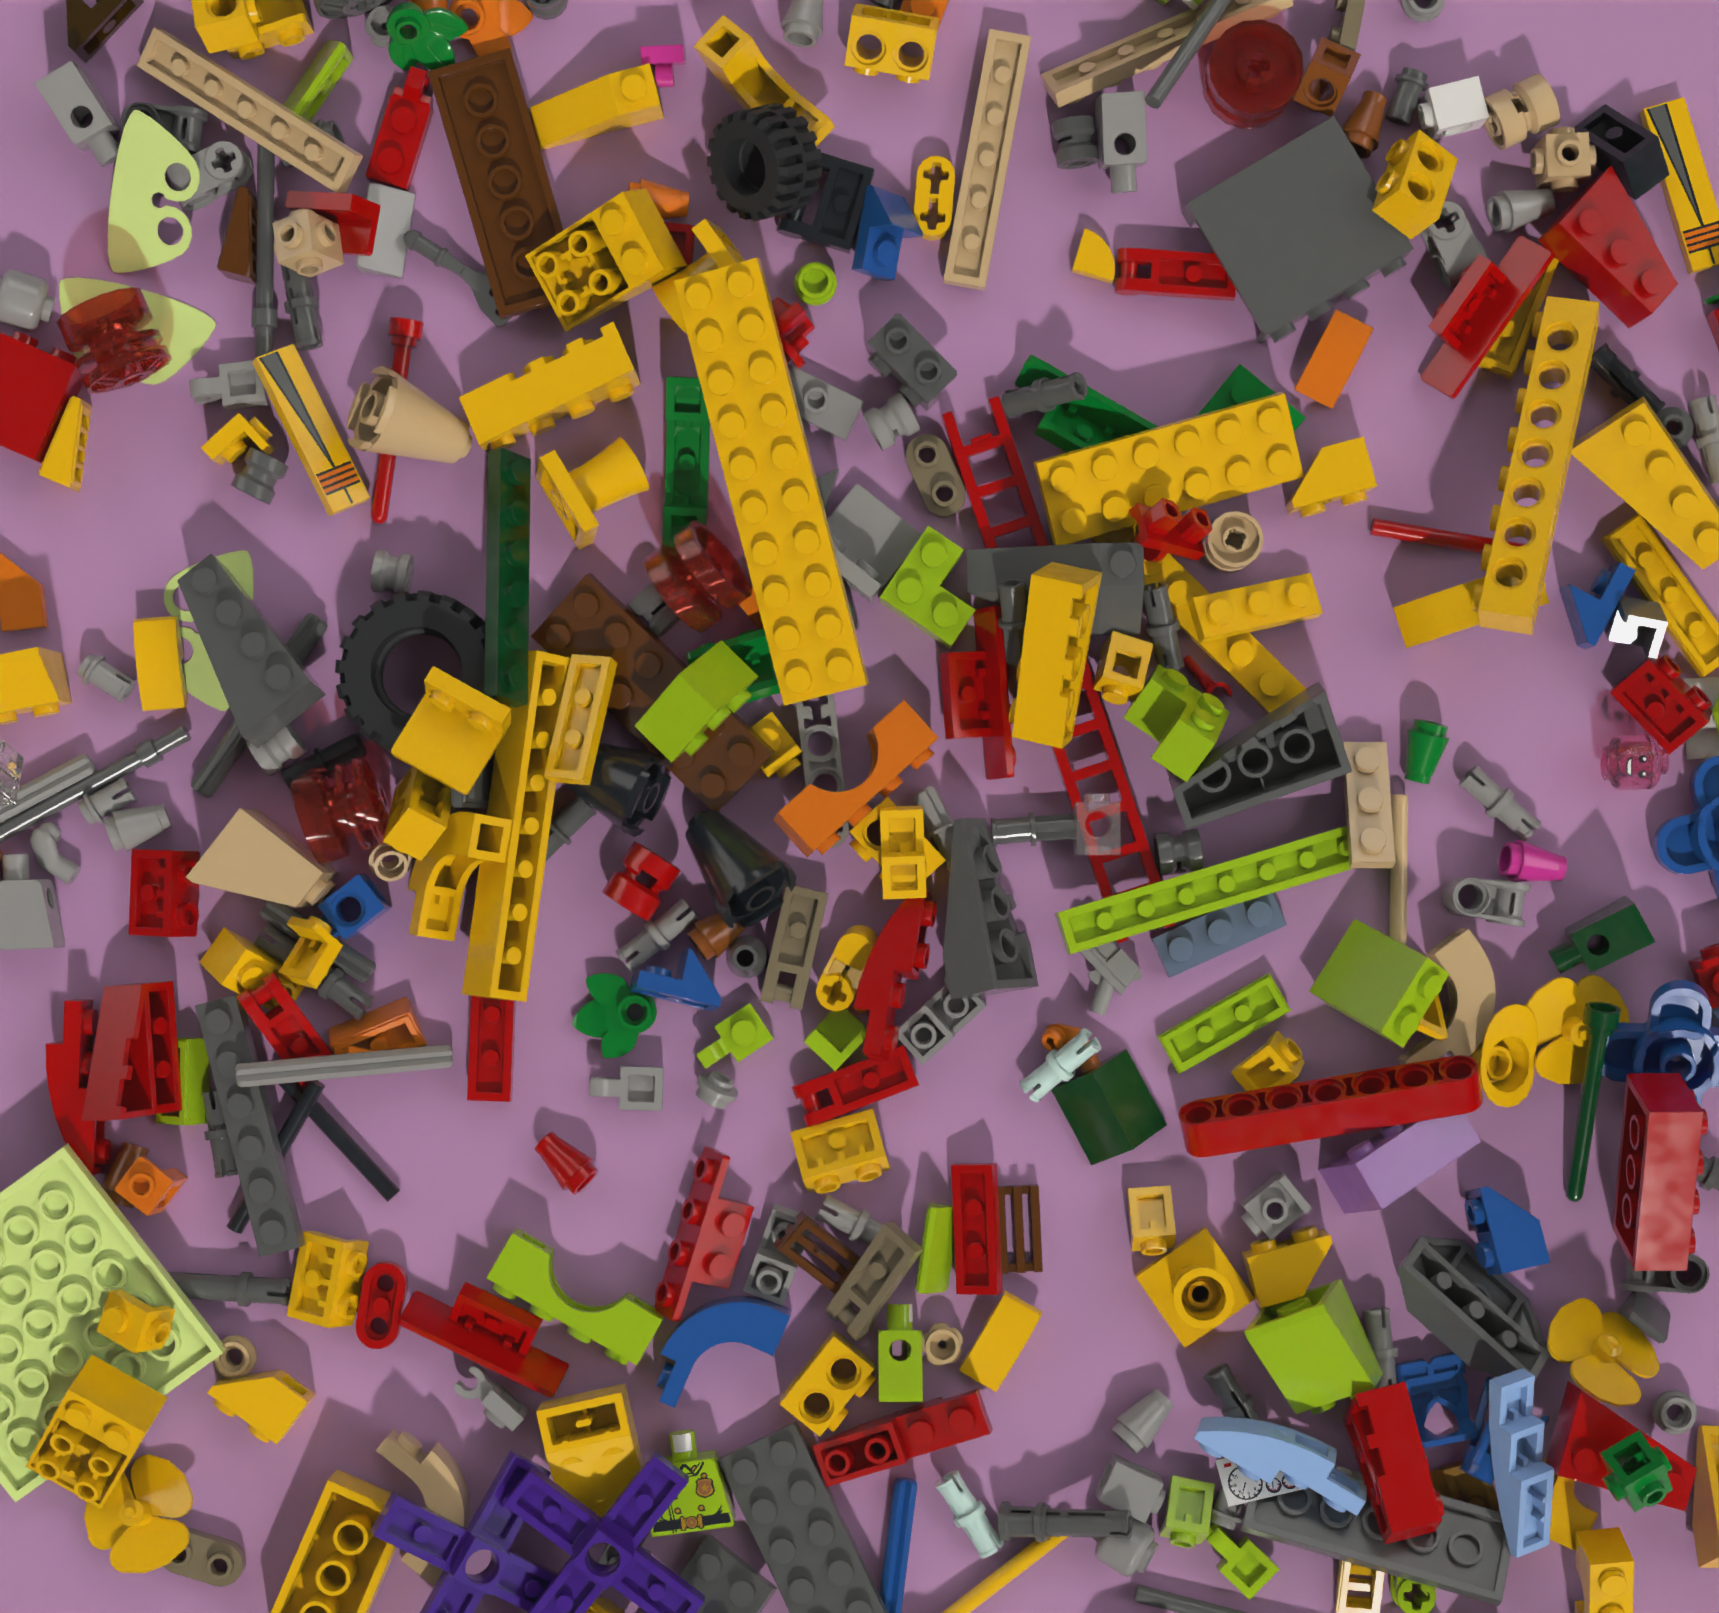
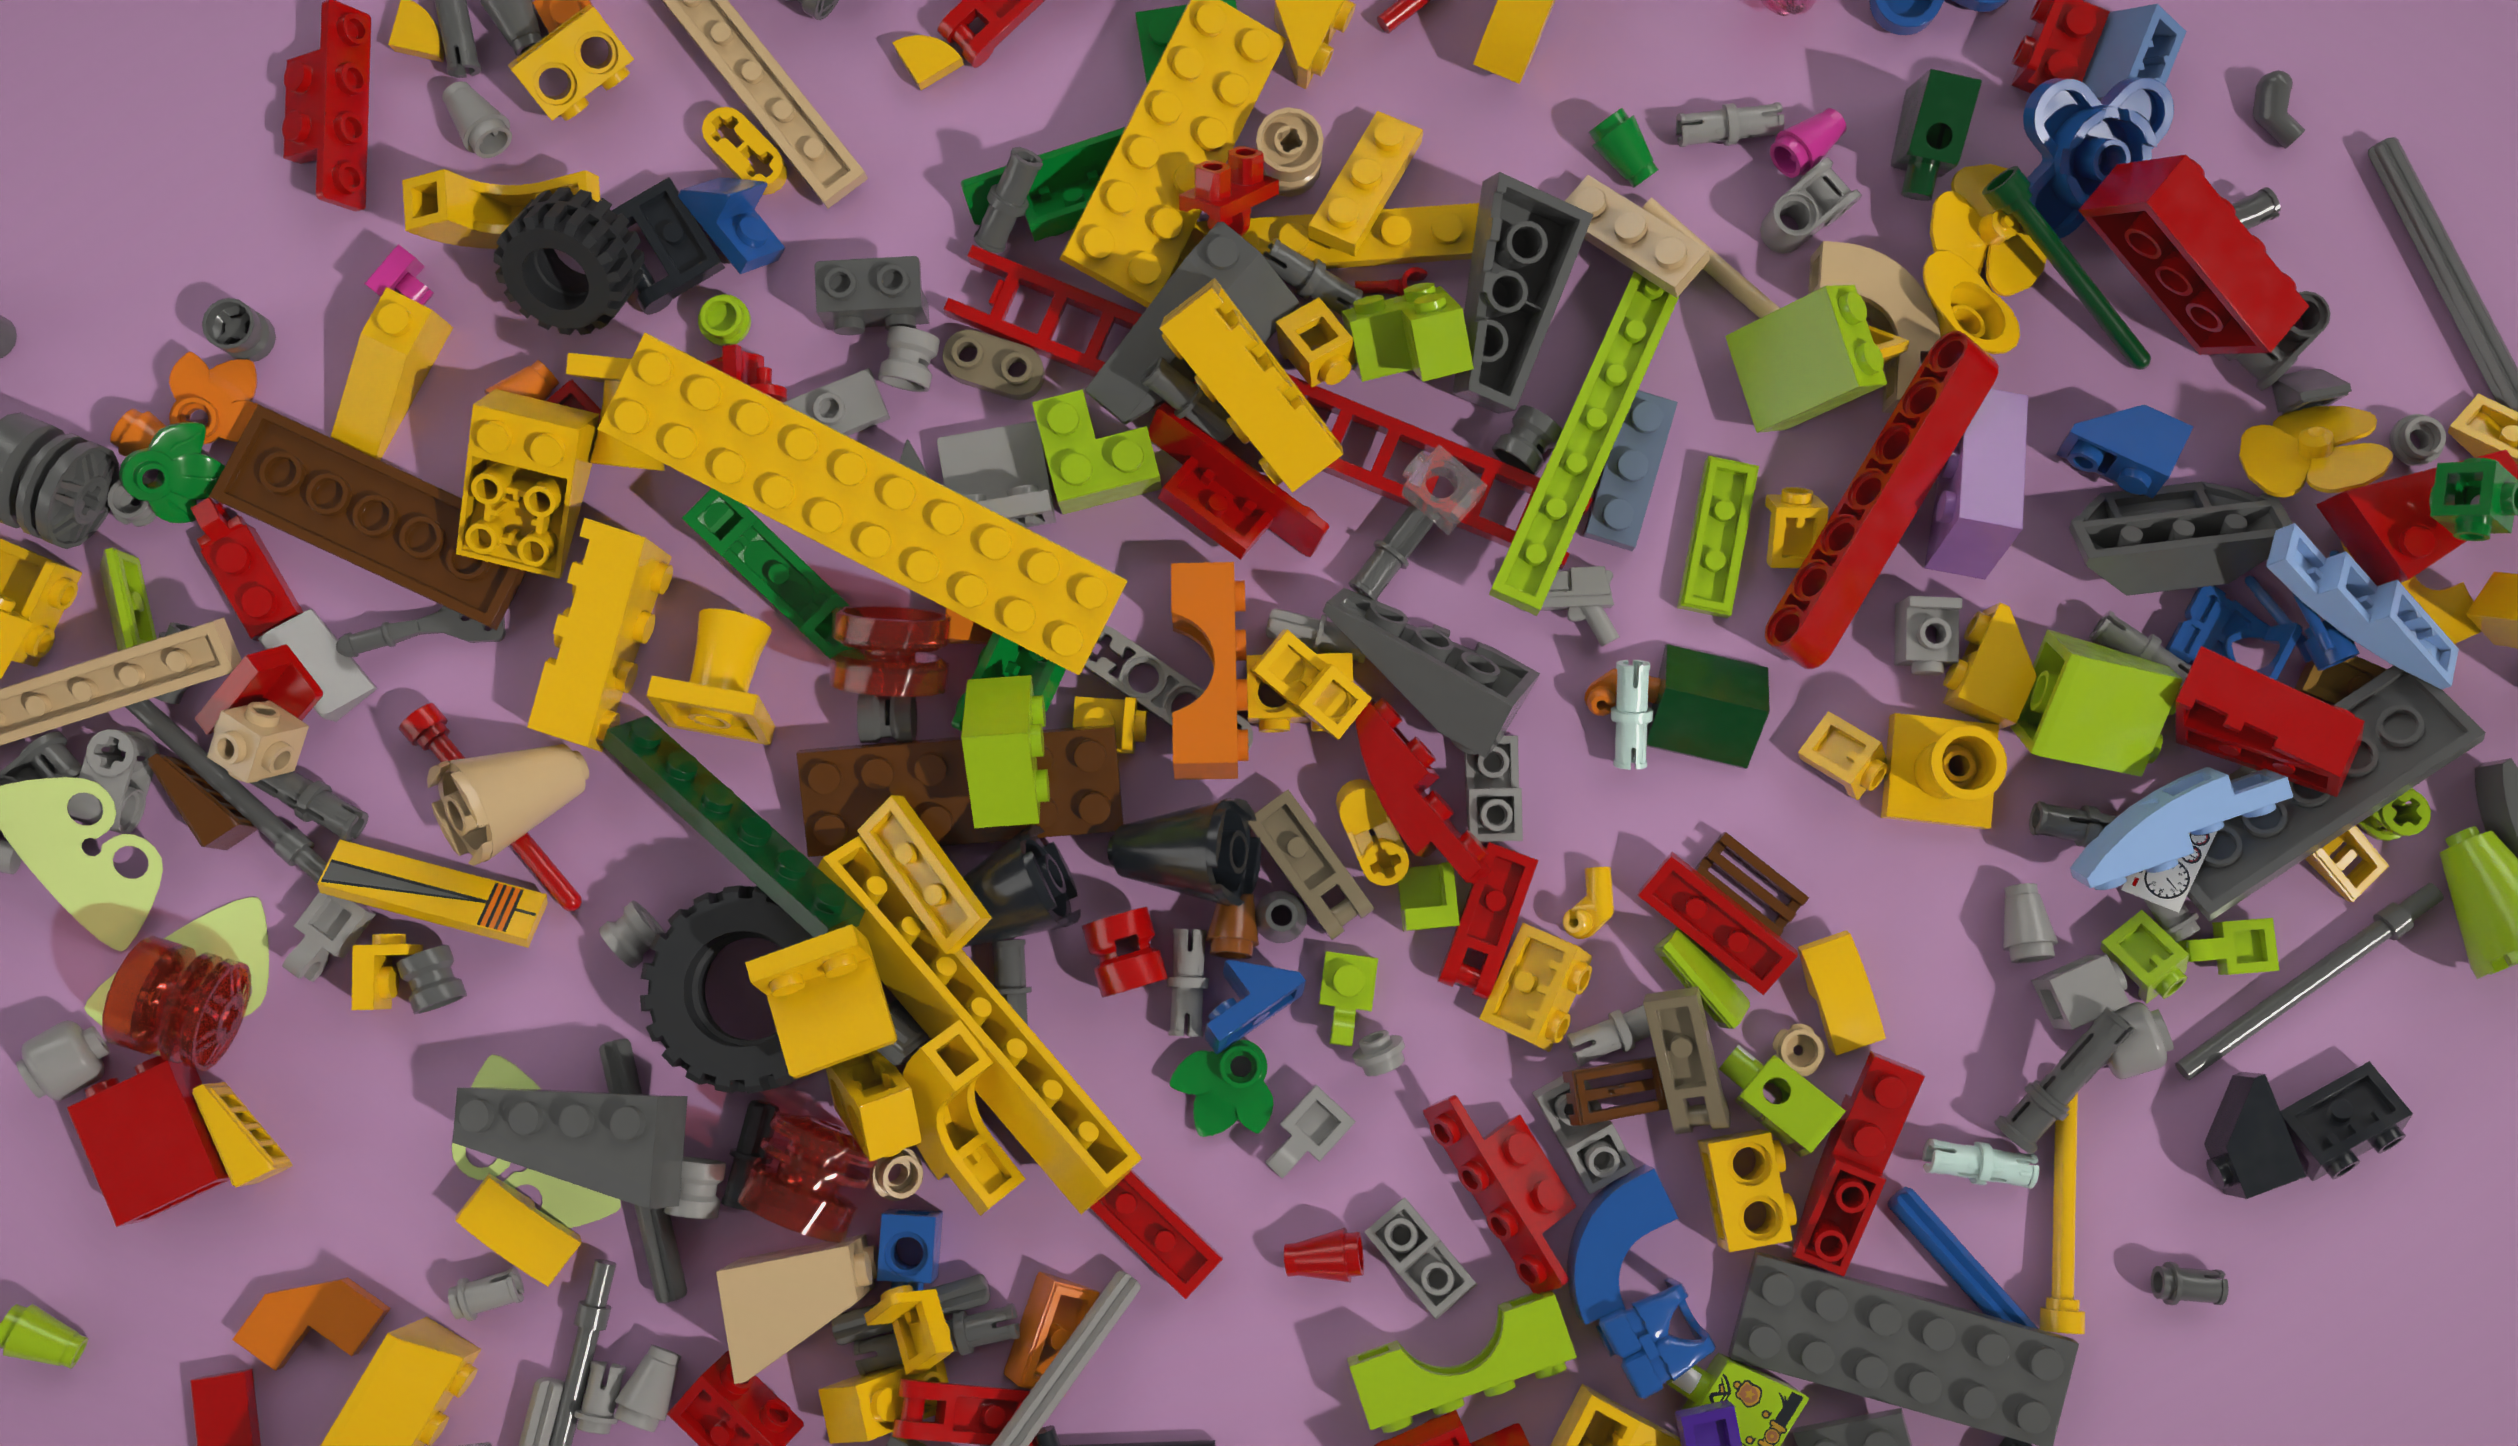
camera: 55 degrees left, 5 degrees down
none -> light grey slope [1364,1197,1477,1319]
none -> yellow arm [1562,867,1614,939]
none -> blue piece [1599,1278,1716,1399]

